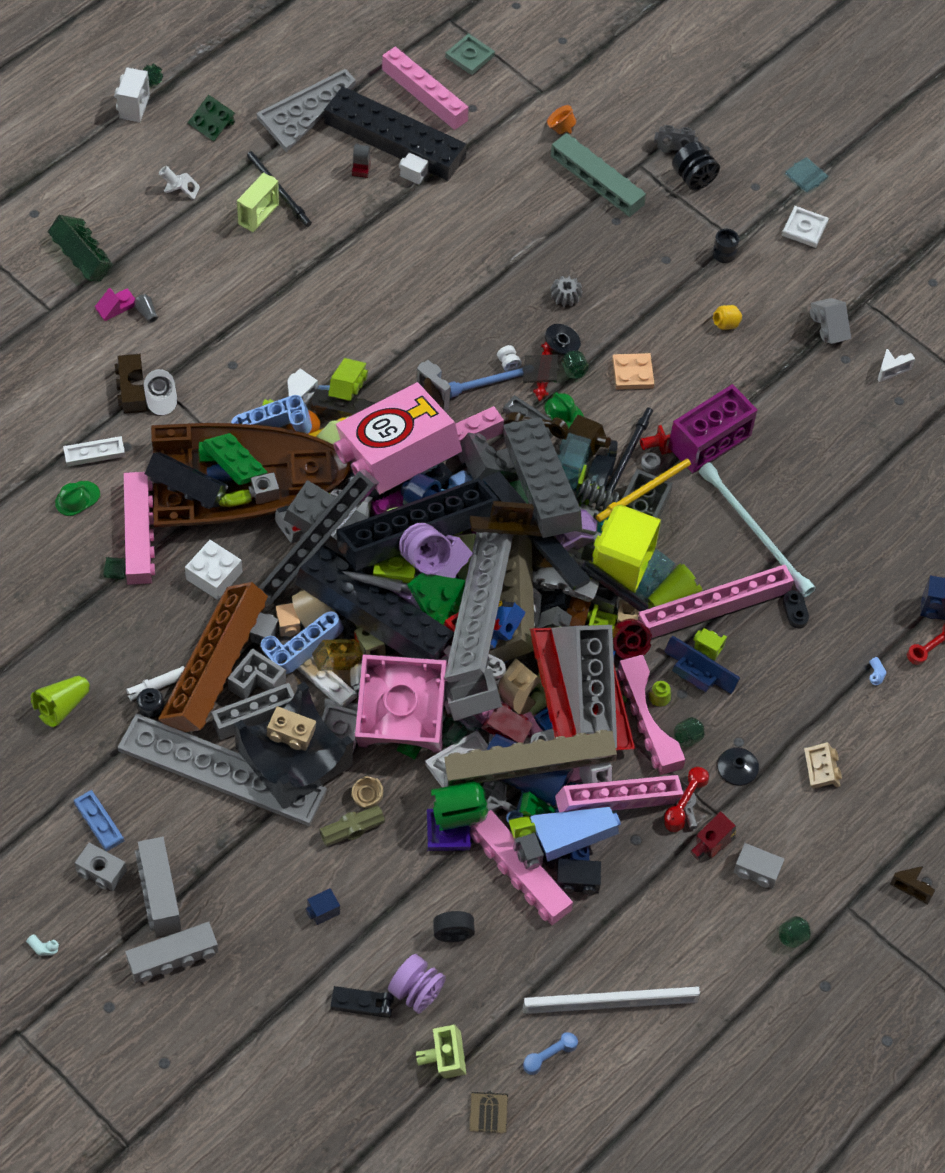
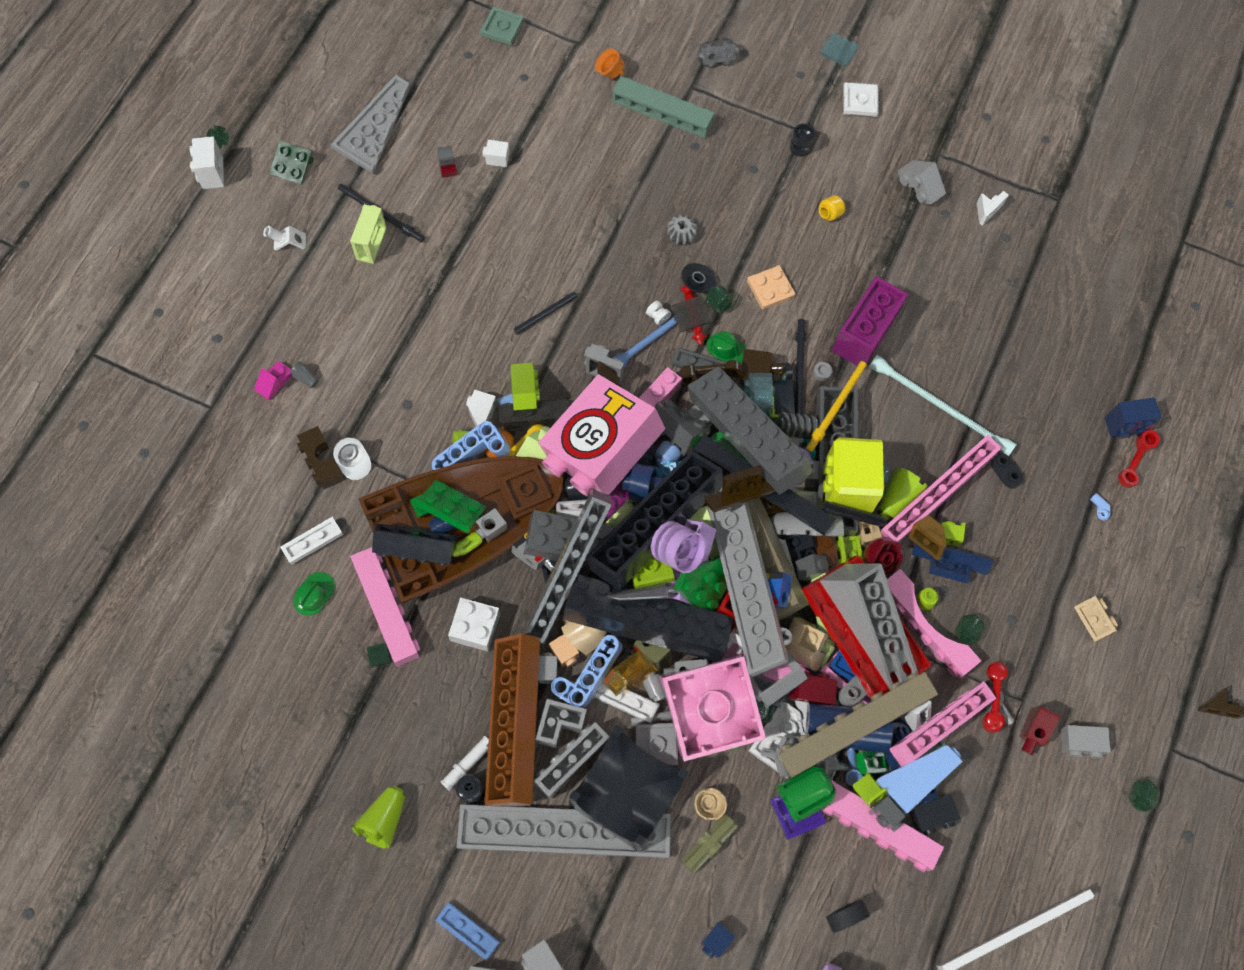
camera: 20 degrees left, 10 degrees up
clear green wedge [47,215,113,282] -> none
tan brick [267,706,316,751] -> none
black brick [324,86,467,181] -> none
bright pink brick [382,47,468,130] -> none
red bracket [640,425,672,455] -> none
black wheel [672,141,720,191] -> none
black dish [718,747,759,786] -> none
none -> black bar [514,291,577,335]
none -> pearl gold slope [908,515,947,561]

